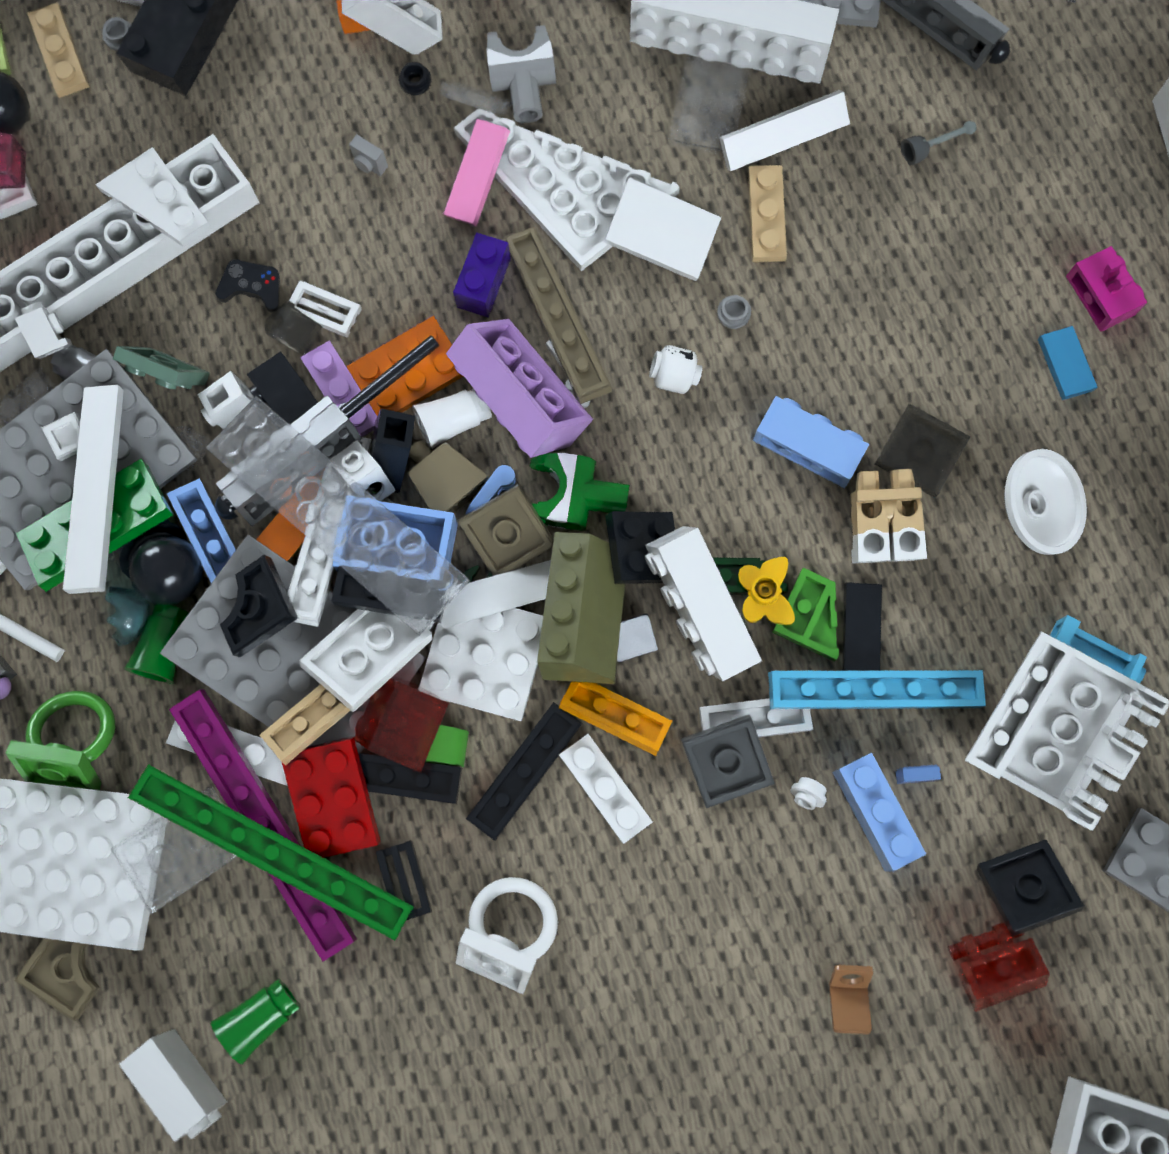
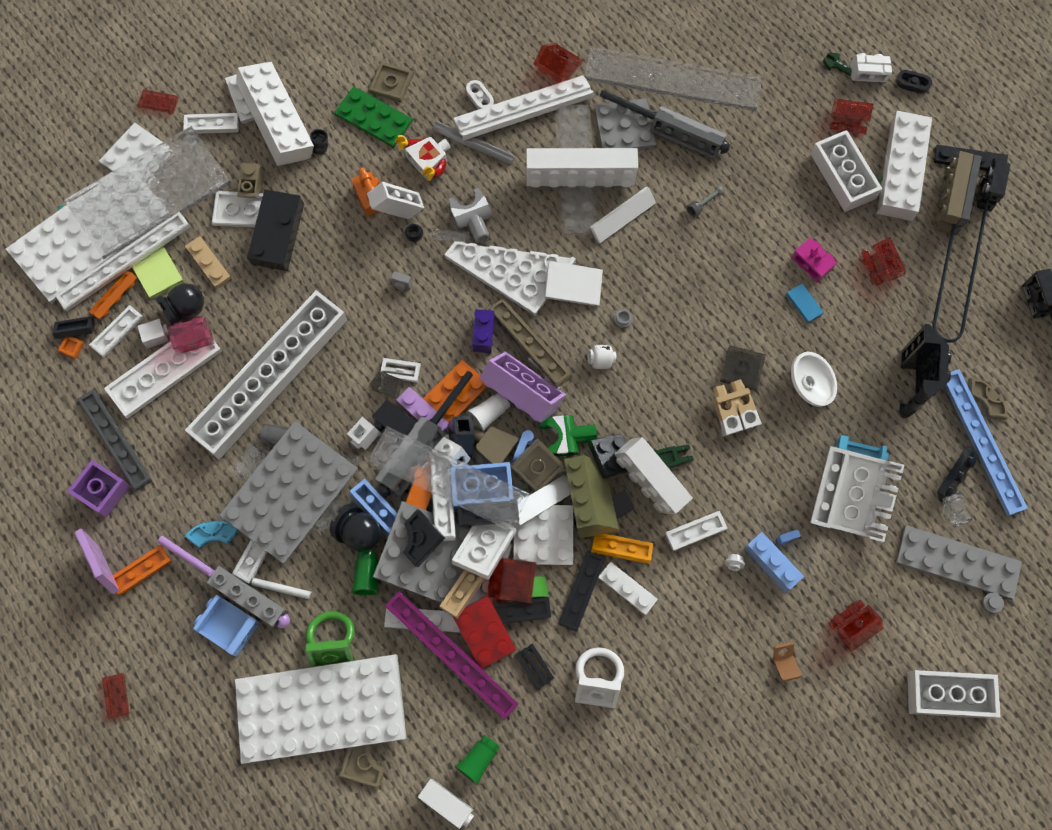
camera: 20 degrees left, 5 degrees down
white brick [15,302,73,359] -> none
green plate [16,458,173,592] -> none
white tile [41,412,81,461] -> none
white tile [63,385,124,594] -> none
white wing [95,147,212,247] -> none
light grey plate [102,17,131,50] -> none
clear light blue hair [105,586,150,647] -> none
clear tile [111,786,237,914] -> none
sand green plate [113,346,210,390] -> none
green tile [128,764,414,940] -> none
black piece [215,259,280,313] -> none
bright pink tile [444,119,510,227] -> none
dark grey tile [681,714,775,808] -> none
yellow animal [738,557,795,625] -> none
tan plate [748,165,787,262] -> none
light blue brick [753,396,869,488] -> none
medium azure plate [768,670,986,709] -> none
bright green wing [772,568,839,662] -> none
black tile [842,582,882,671] -> none
black plate [977,839,1084,937] -> none

